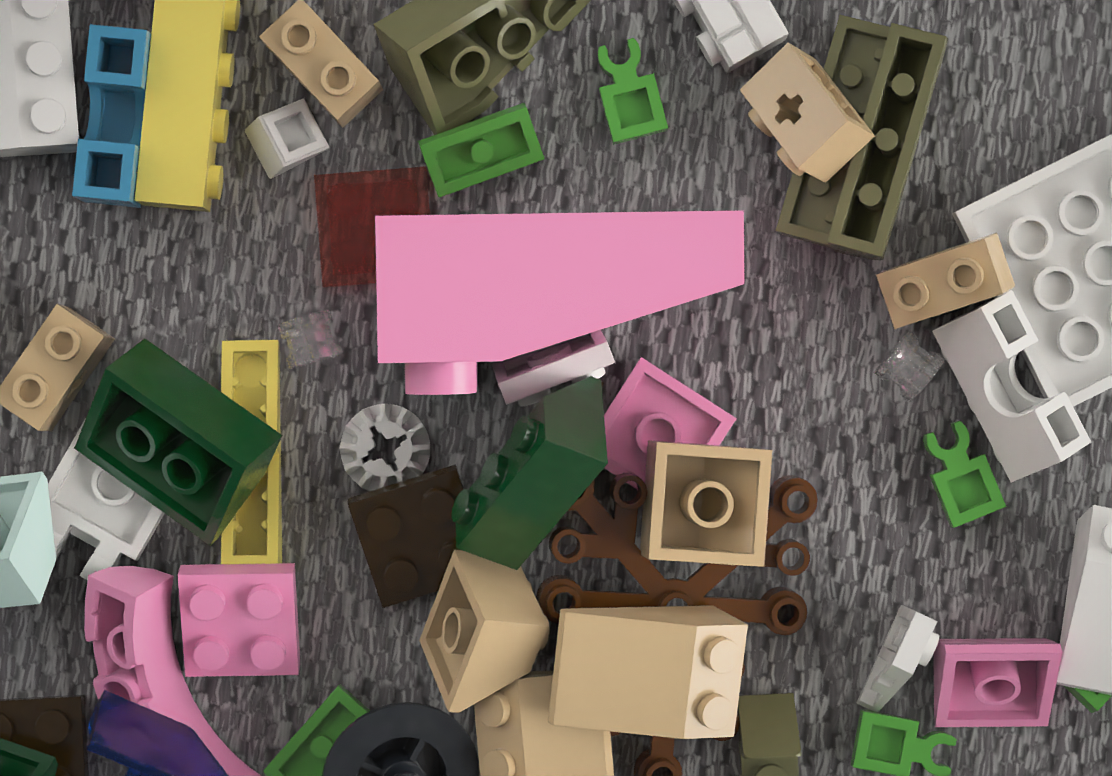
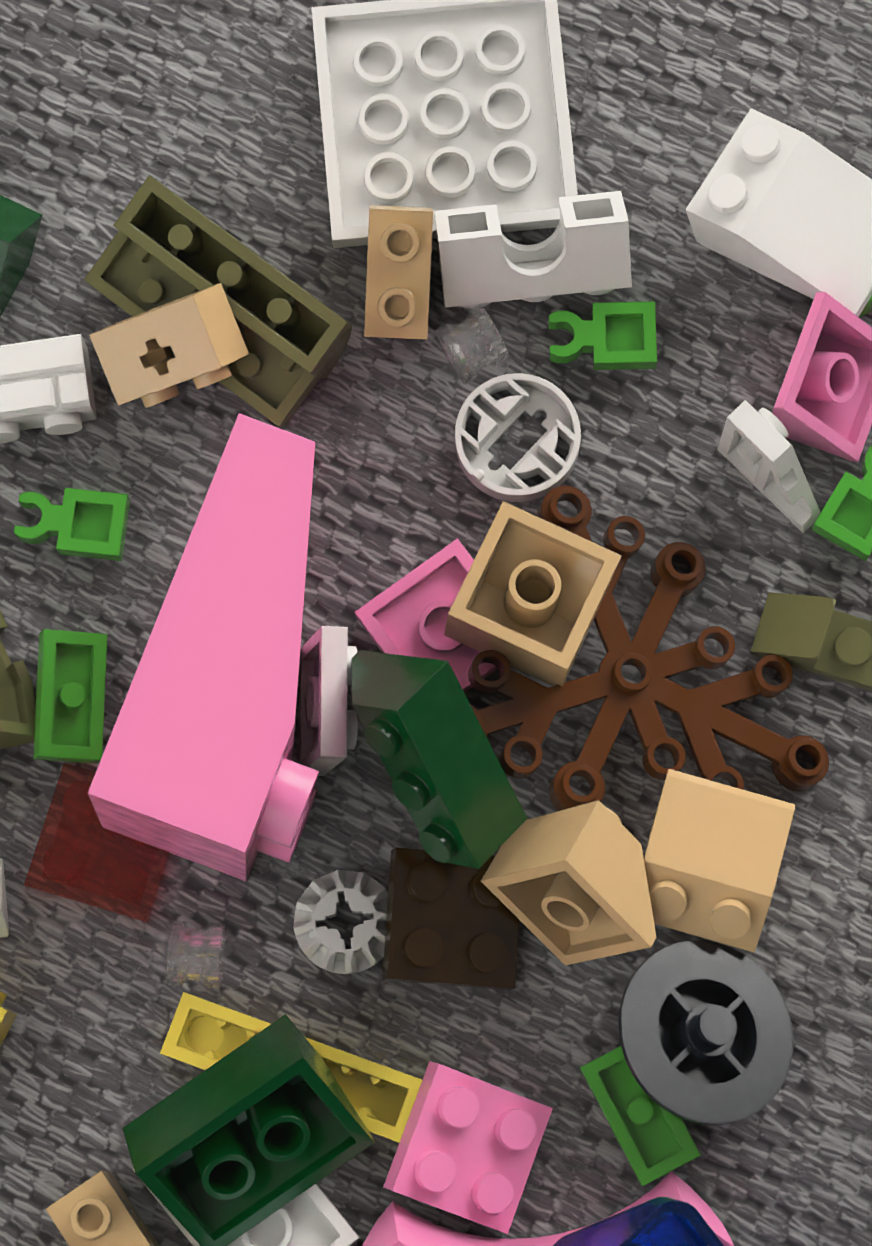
camera: 65 degrees left, 10 degrees down
tan slope [548,605,748,739] -> none
none -> white piece [455,373,581,502]

